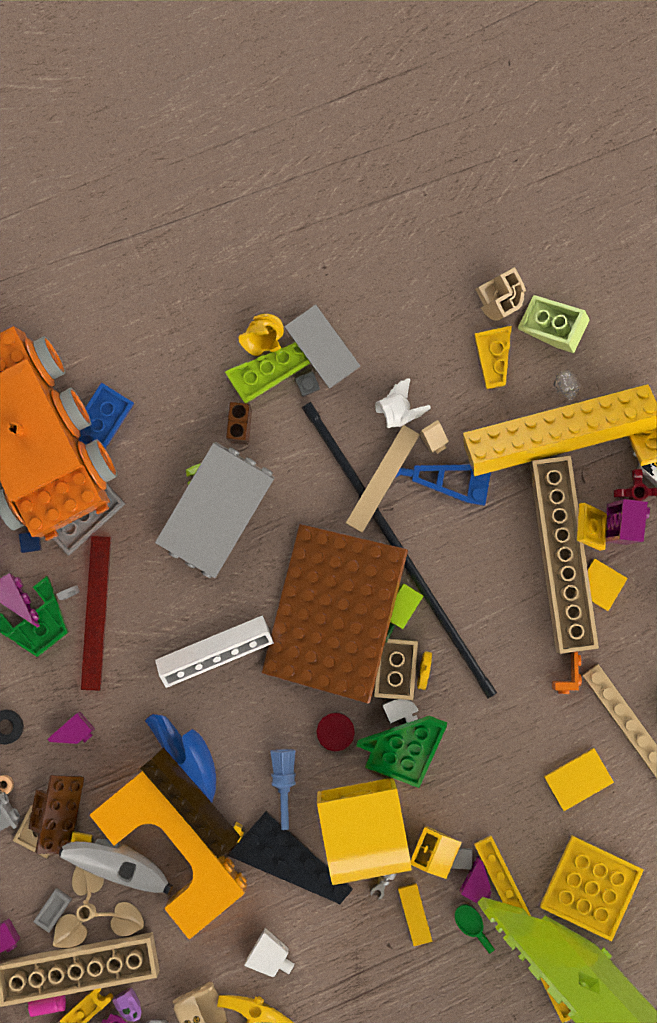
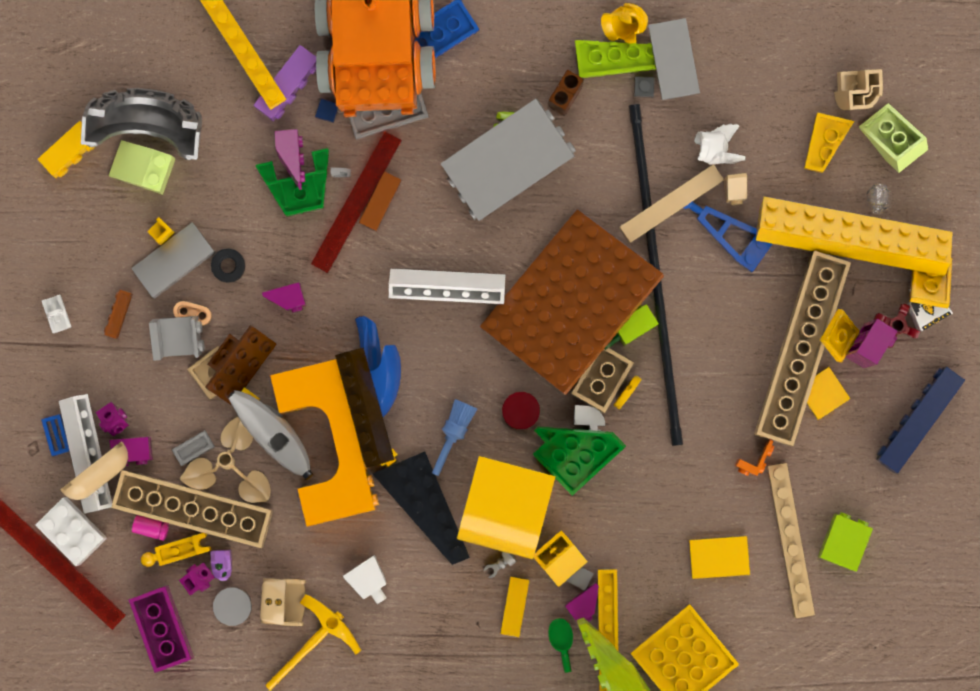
camera: 25 degrees right, 0 degrees up
none -> dark orange tile [359,171,402,232]

